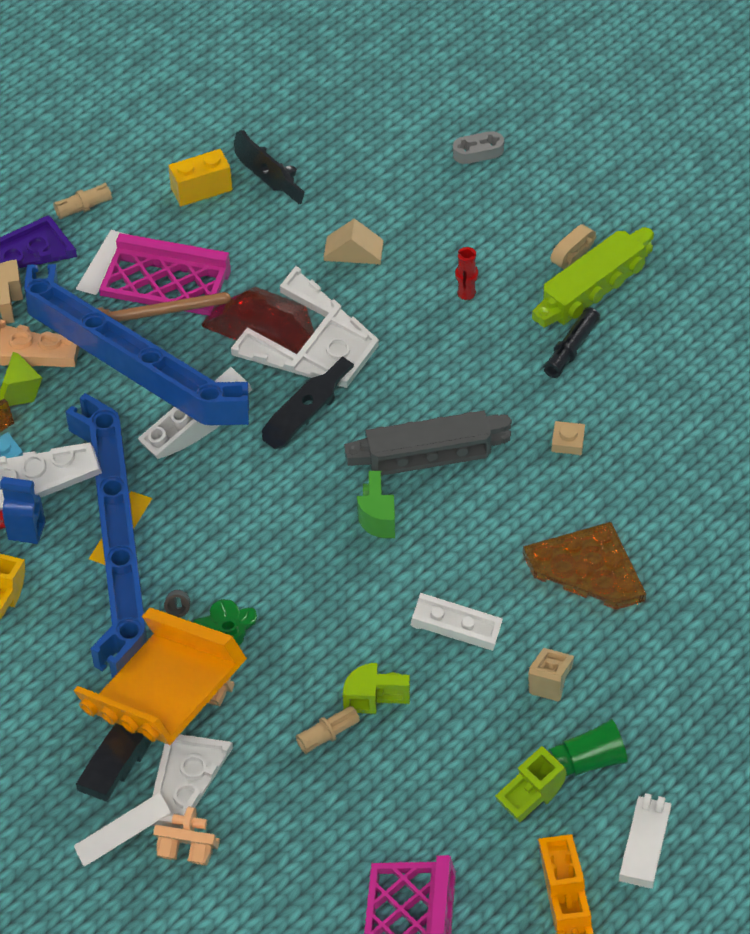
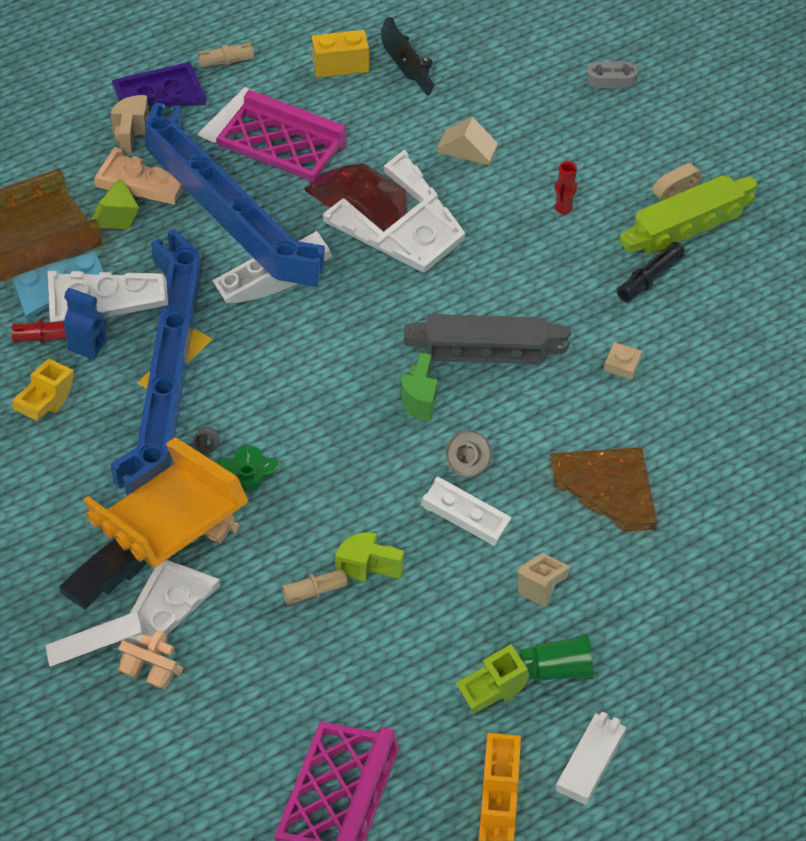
camera: 10 degrees right, 0 degrees up
medium nougat piece [96,292,231,322] -> none
black piece [262,356,354,449] -> none
none -> dark tan plate [446,431,492,477]

